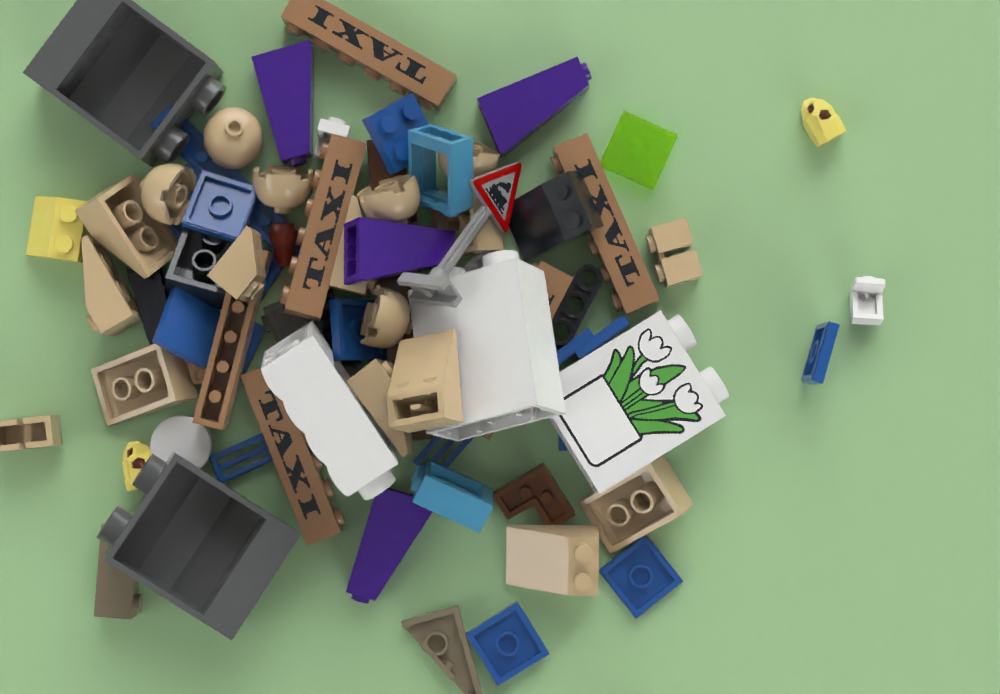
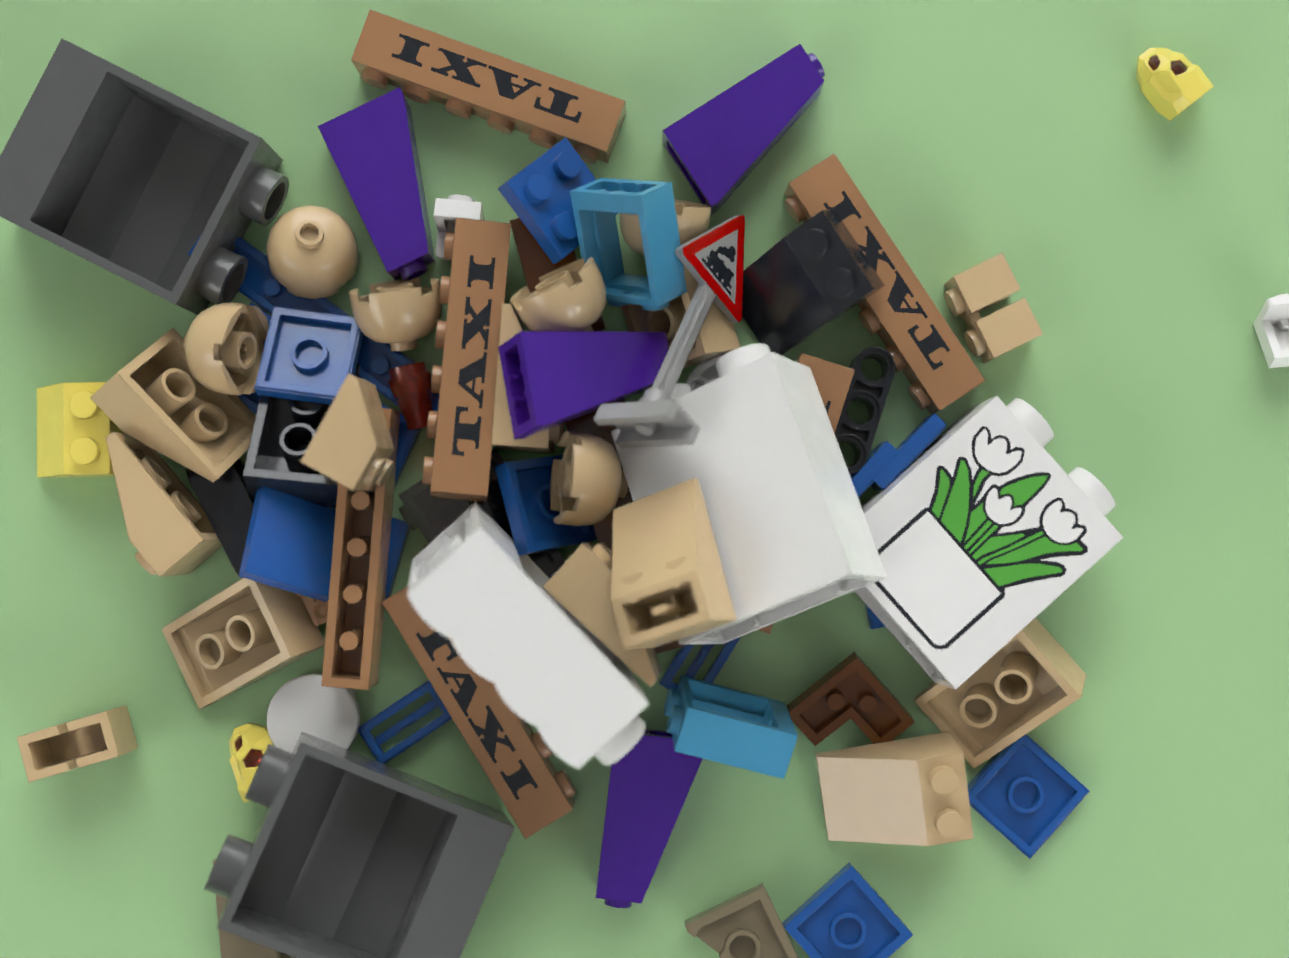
camera: 10 degrees left, 0 degrees up
clear neon green tile [600,110,678,190] -> none
blue tile [801,321,840,385] -> none

